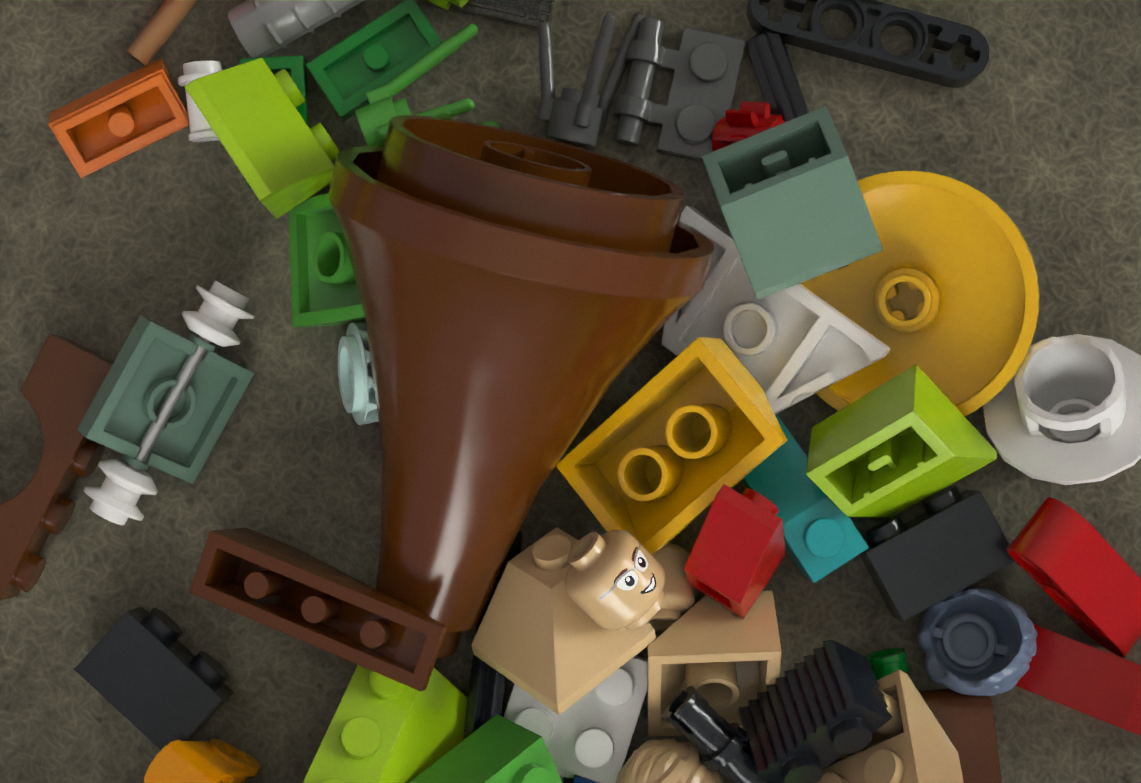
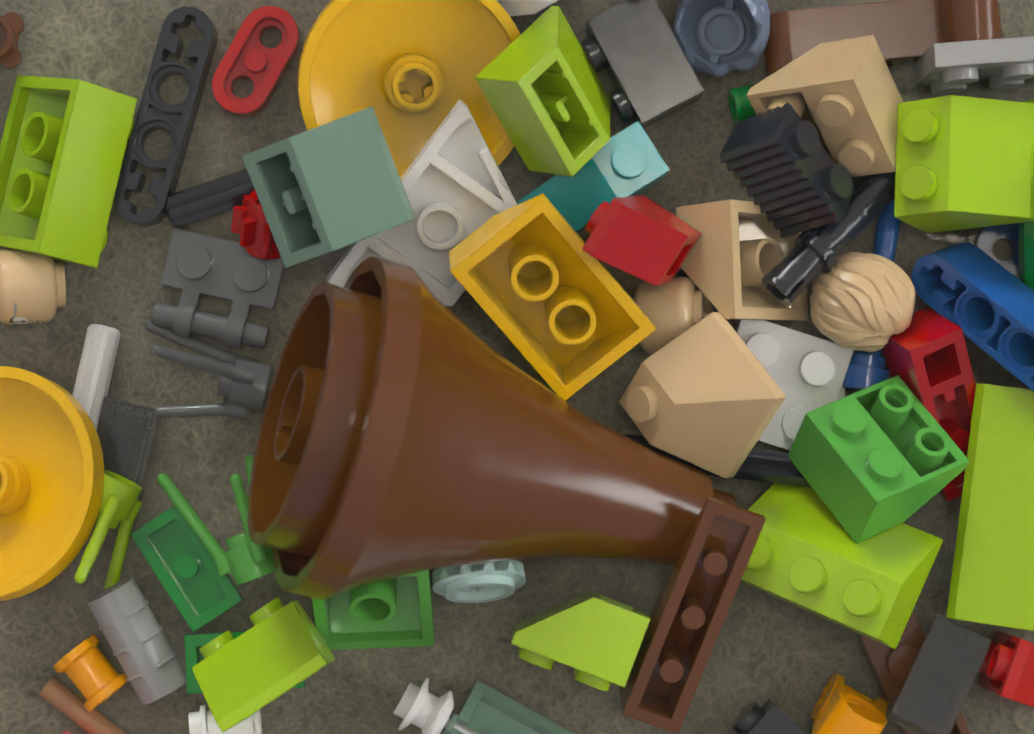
camera: 90 degrees left, 0 degrees up
tan head [565,530,665,630] -> none
none -> red plate [212,6,301,117]
none -> lime slope [511,591,650,692]

